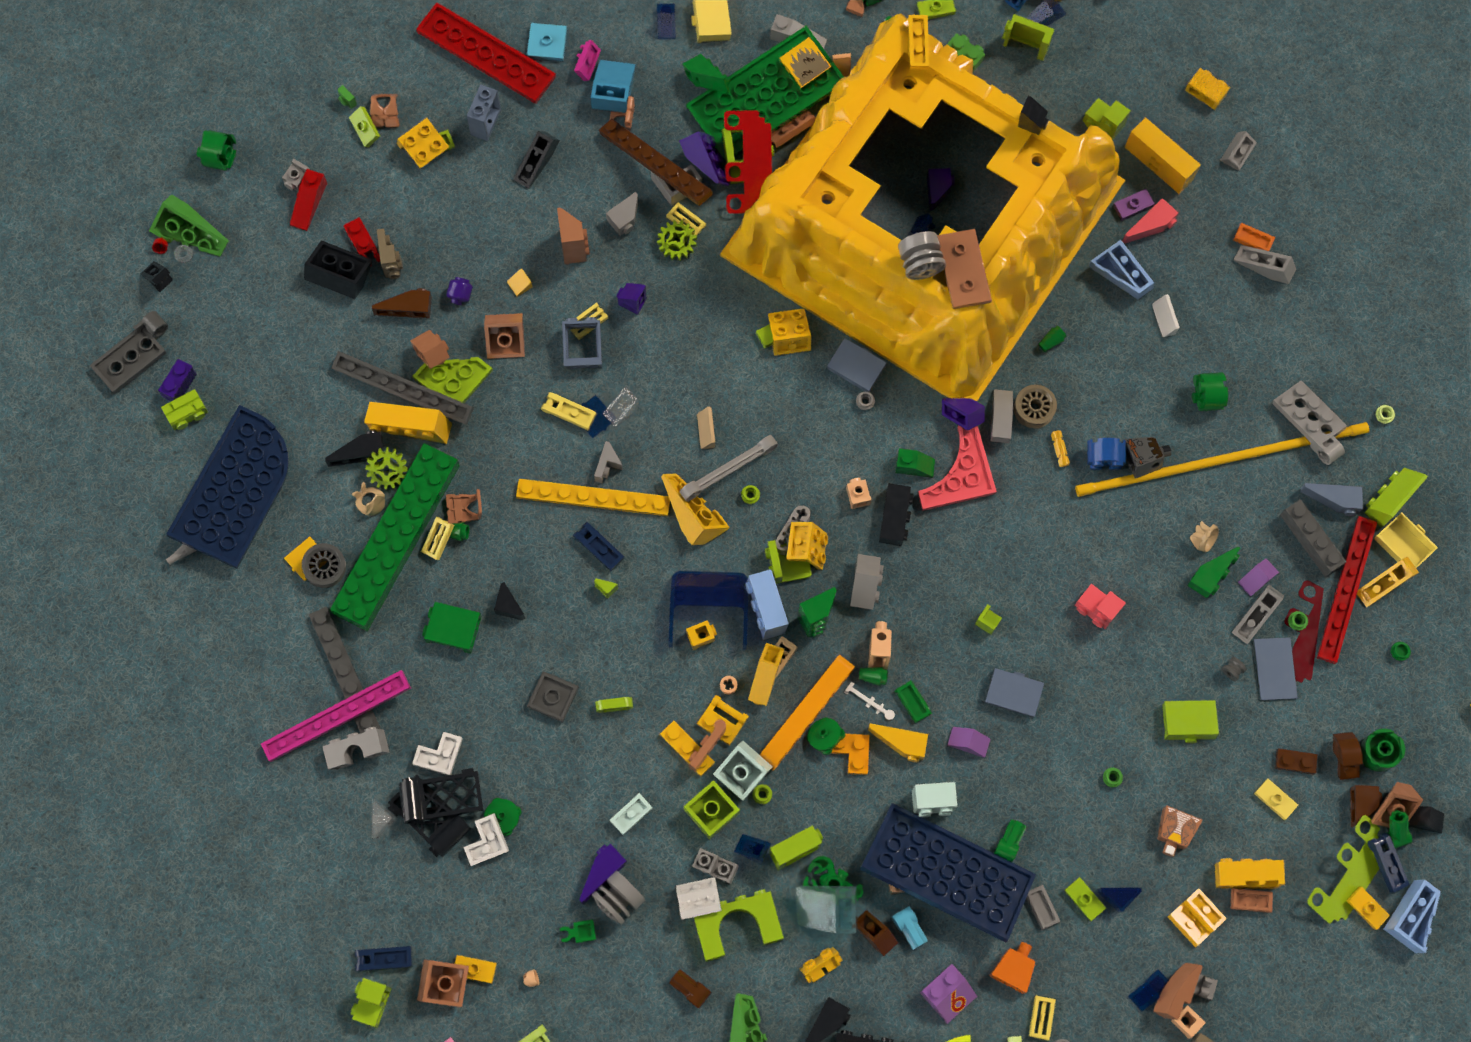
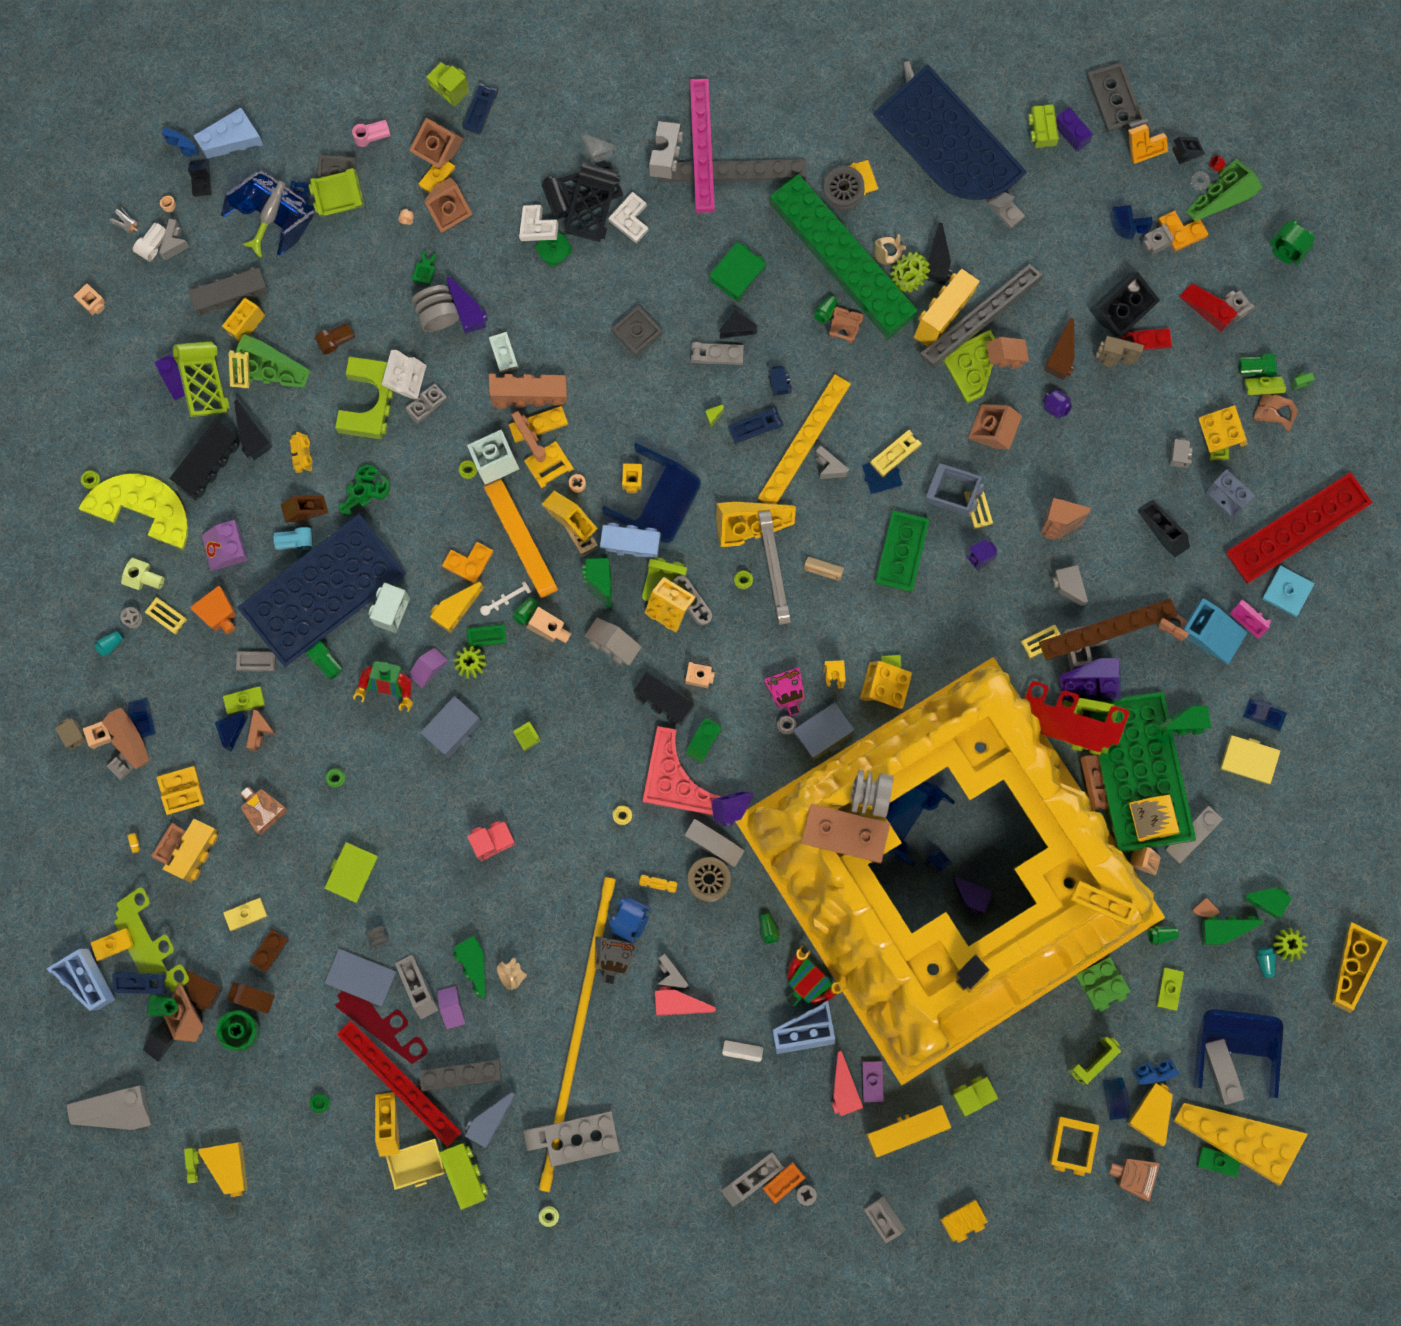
camera: 120 degrees right, 5 degrees up
light yellow tile [421,517,455,560] -> none
yellow slope [507,269,532,297] -> none
lime beam [595,697,633,713] -> none
clear slope [603,386,639,427] -> none
lime gear [657,220,697,261] -> none
lime brick [684,780,740,839] -> none
clear blue slope [734,834,771,865] -> none
lime window [769,825,823,871] -> none
clear light blue slope [796,886,858,934] -> none
green piece [807,717,846,755] -> none
green brick [1192,372,1228,411] -> none
bright green plate [1288,611,1308,631] -> none
none -> yellow tile [128,833,140,853]
none -> nougat slope [246,710,276,752]
none -> torso [353,661,413,712]
none -> nougat slope [424,178,473,233]
none -> lime gear [453,646,486,679]
none -> nougat wedge [489,374,568,409]
none -> light yellow plate [613,805,632,825]
none -> coral slope [655,987,716,1016]
none -> light grey slope [658,954,689,989]
none -> light grey plate [691,342,744,365]
none -> torso [764,667,804,716]
none -> dark blue brick [769,366,792,396]
none -> torso [786,945,846,1006]
none -> light grey wheel [796,1185,817,1206]
none -> yellow hinge [823,660,845,689]
none -> green plate [875,511,930,593]
none -> light grey slope [986,192,1025,229]
none -> yellow window [1049,1117,1099,1176]
none -> clear blue brick [1110,205,1153,239]
none -> light orange plate [1128,124,1168,164]
none -> light grey brick [1142,224,1174,255]
none -> light orange plate [1158,211,1209,252]
none -> light grey brick [1169,438,1192,468]
none -> green piece [1238,354,1277,377]

